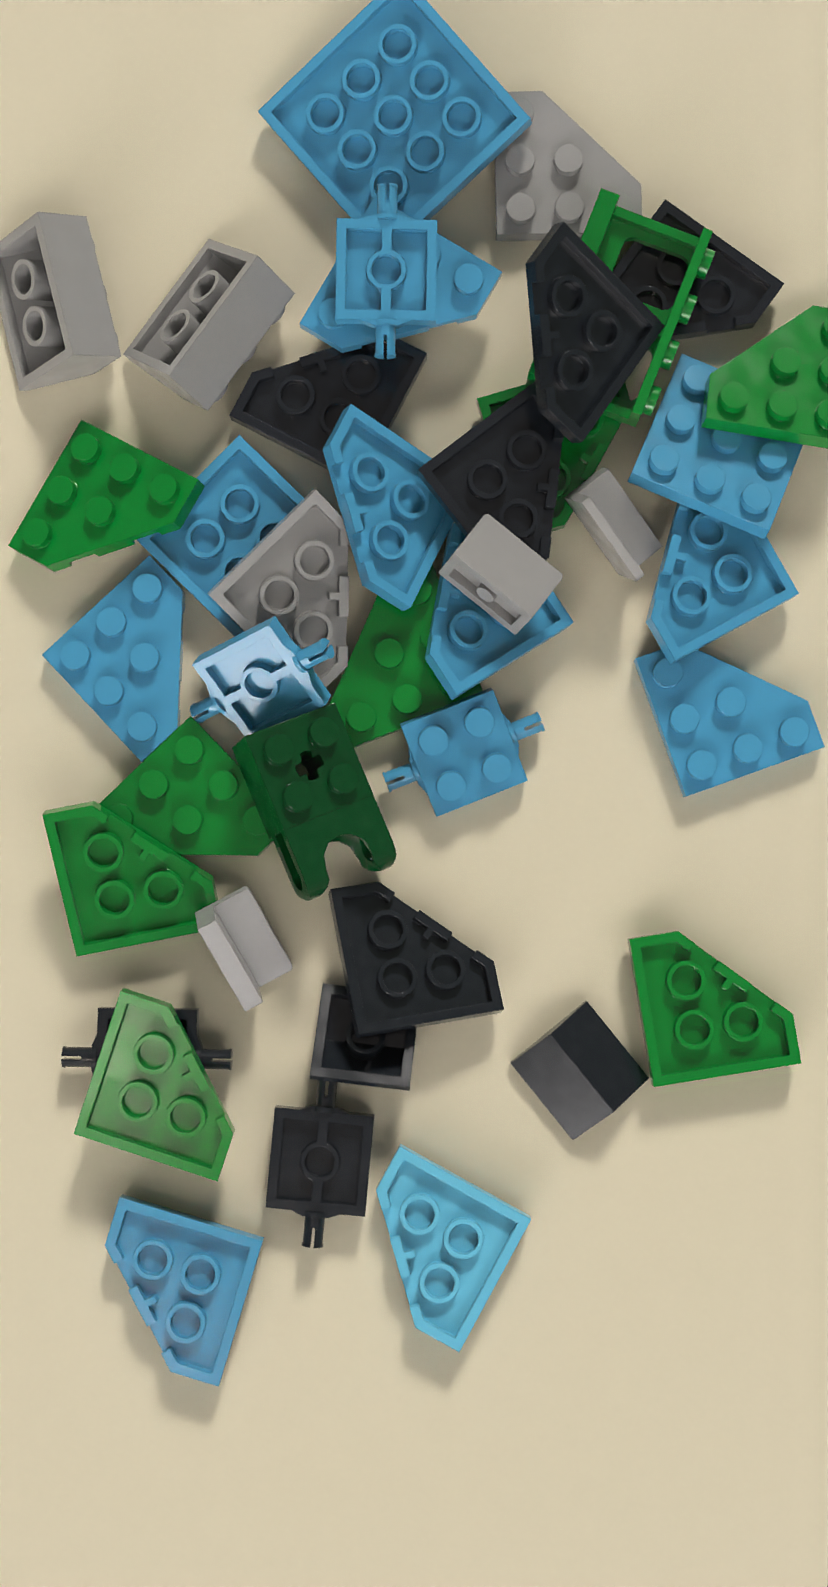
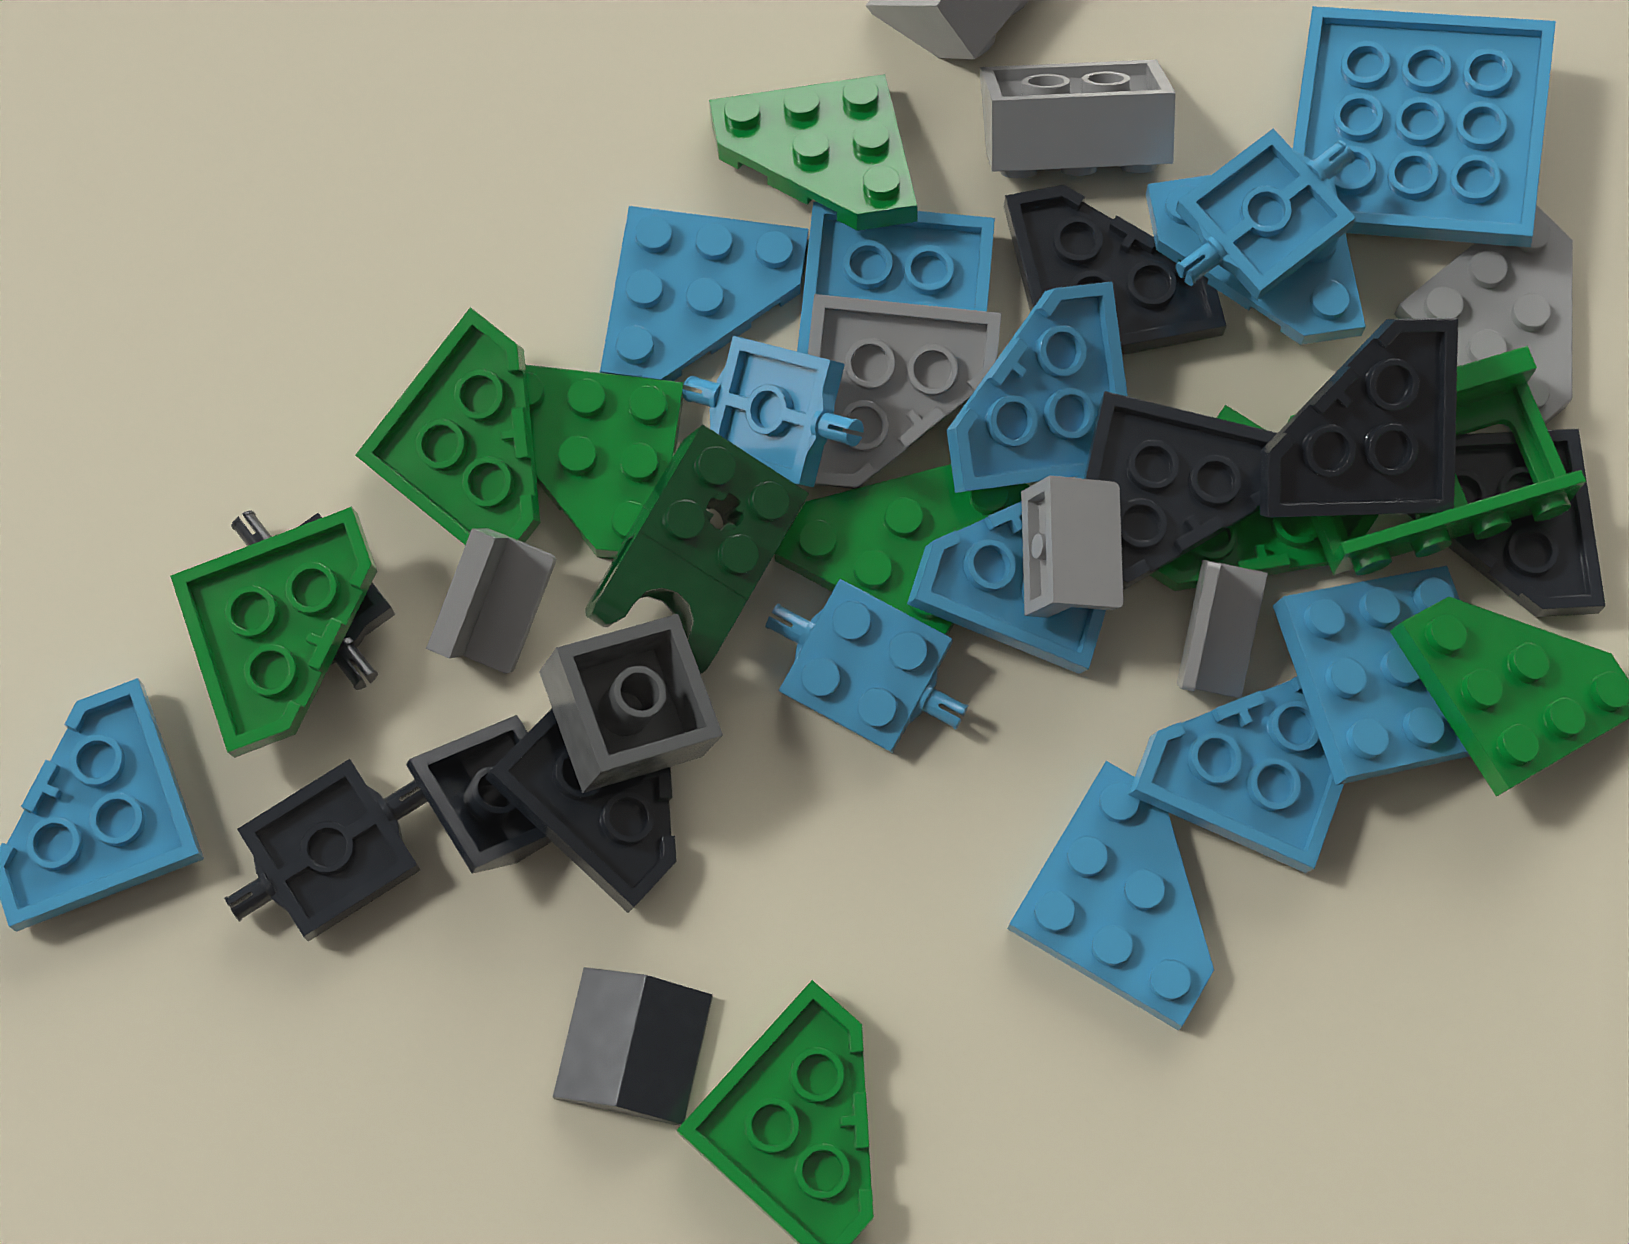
camera: 45 degrees right, 15 degrees down
medium azure plate [376,1144,531,1352] -> none
none -> dark grey brick [539,614,723,793]

